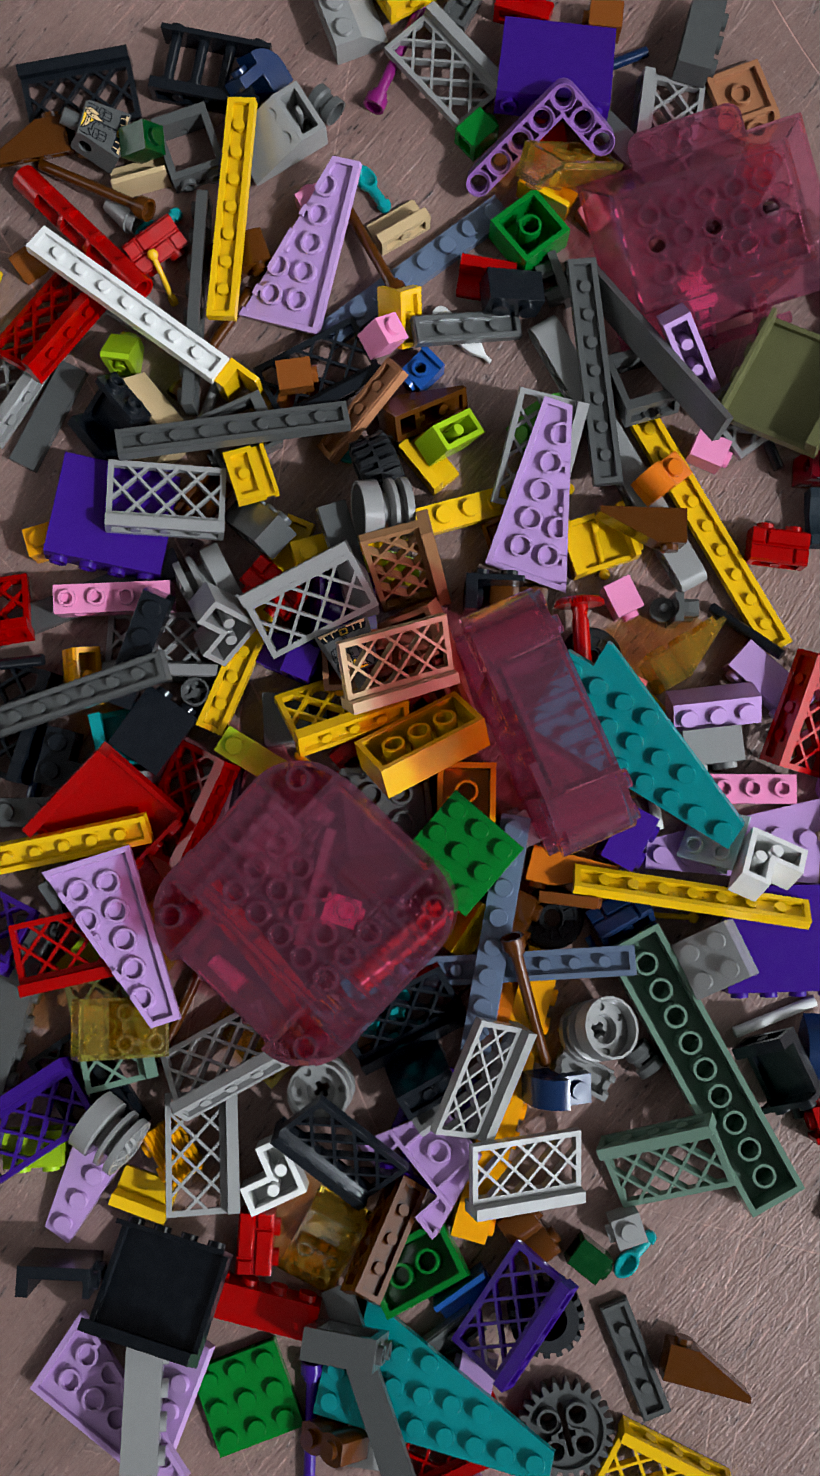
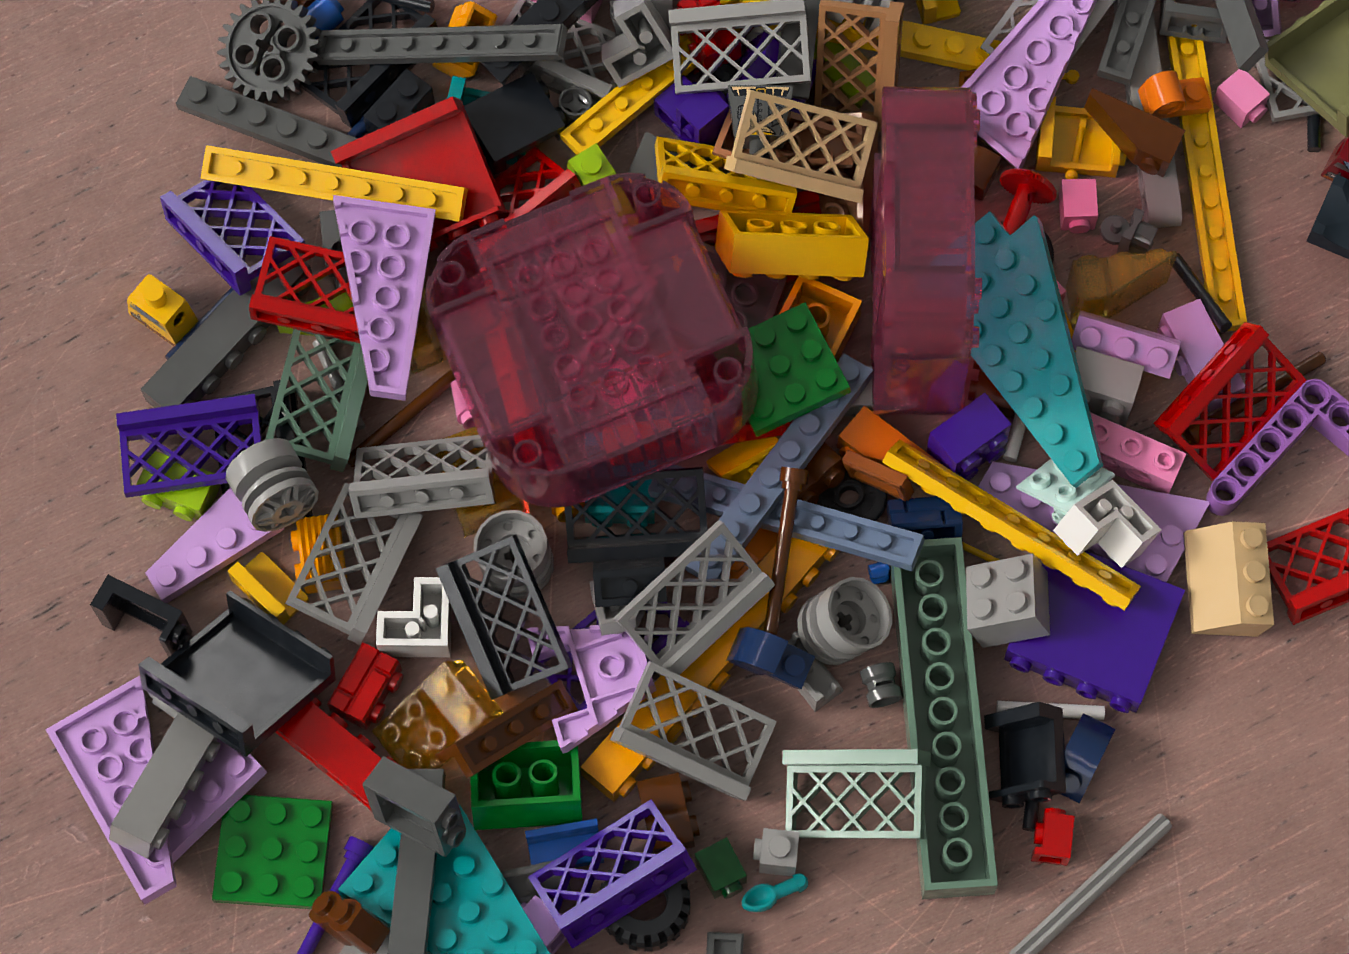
camera: 25 degrees right, 15 degrees down
clear yellow slope [71,997,169,1062] -> none
red brick [744,522,811,571] -> none

